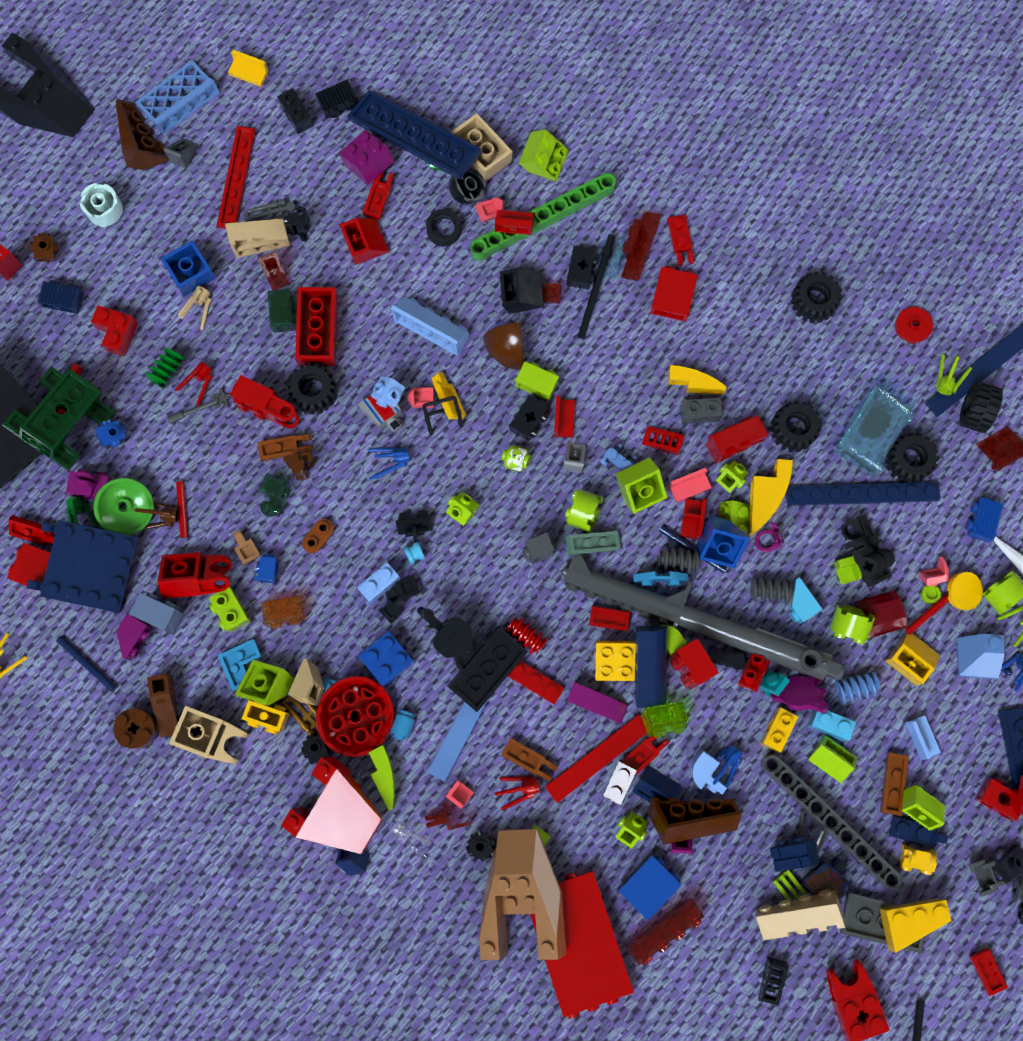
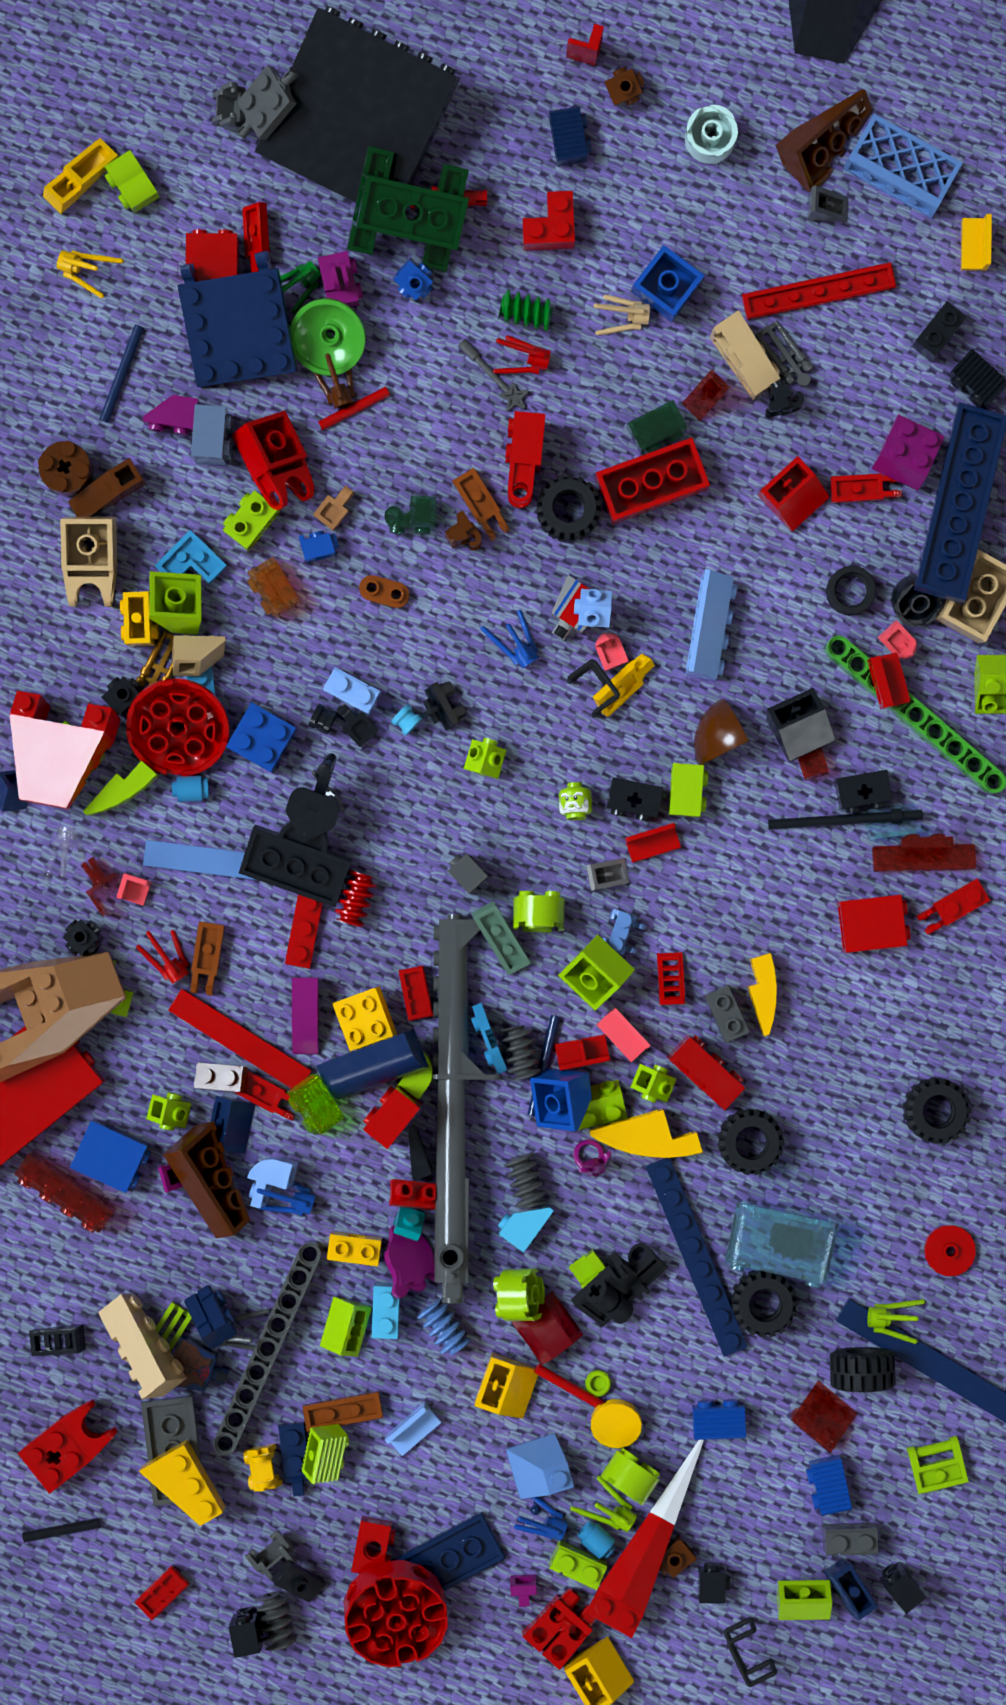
camera: 70 degrees right, 10 degrees up
coral plate [919,556,950,586] -> none

